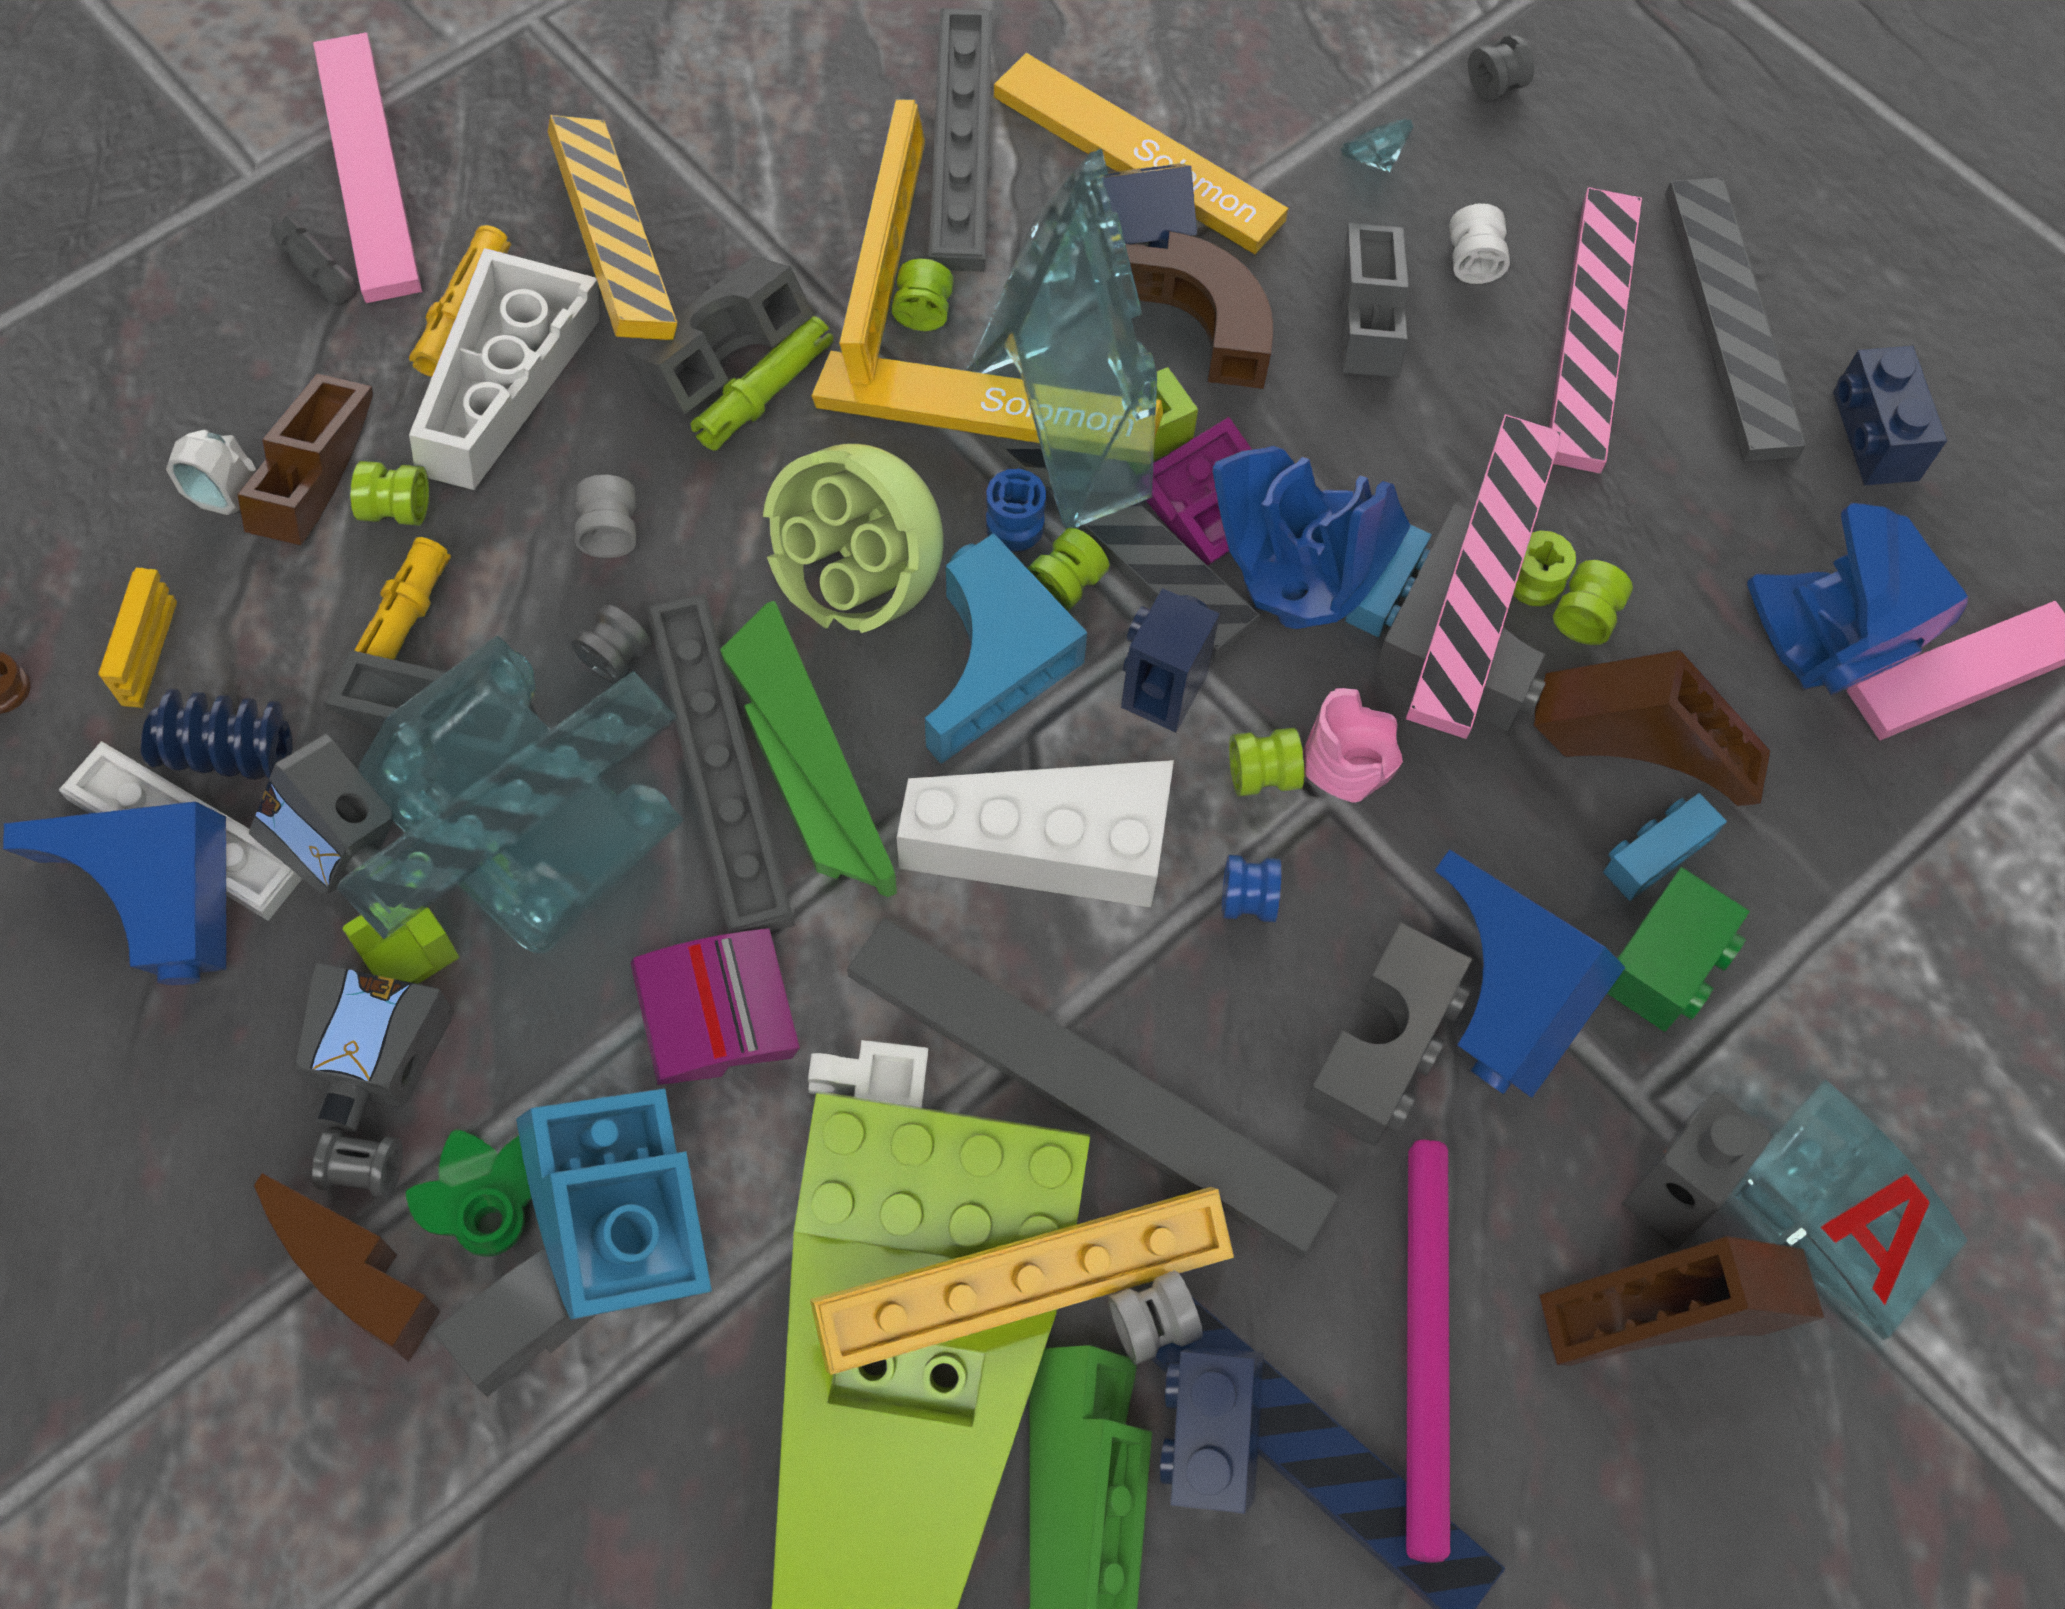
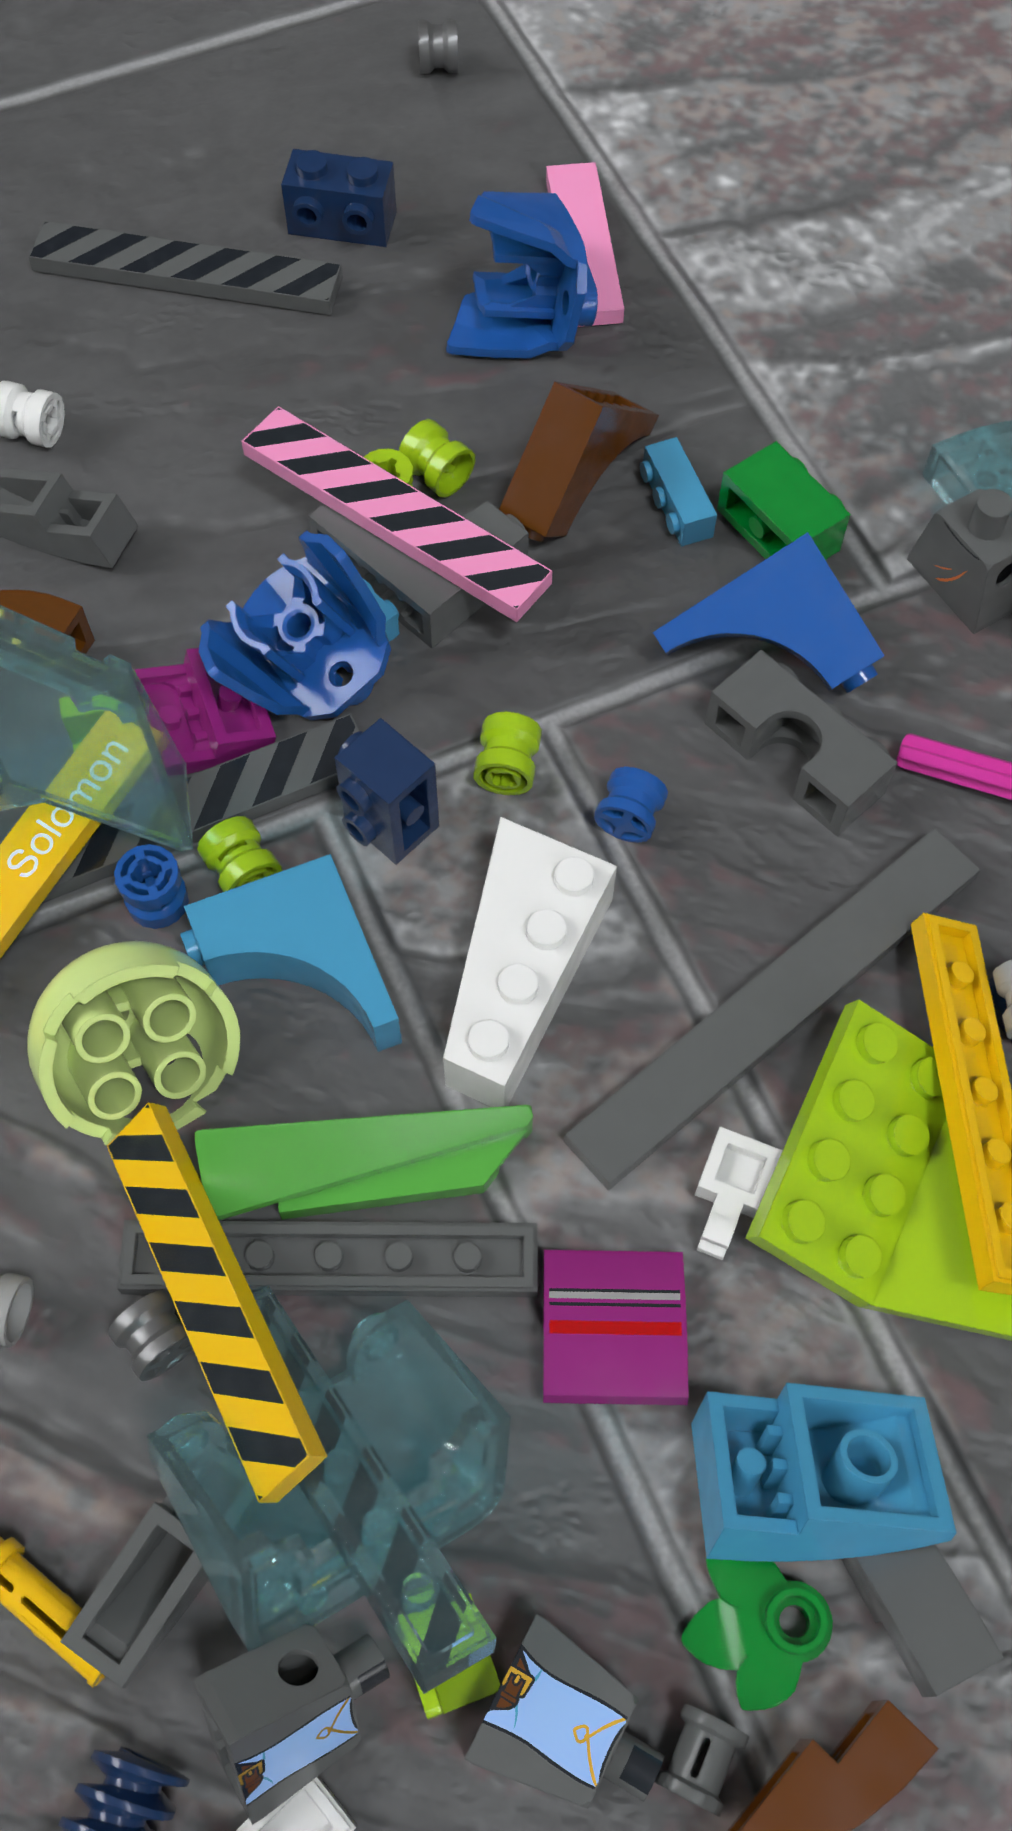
camera: 70 degrees left, 0 degrees up
bright pink hair [1303,688,1403,803] -> none
tile [1549,187,1642,474] -> none
none -> yellow tile [107,1102,328,1503]

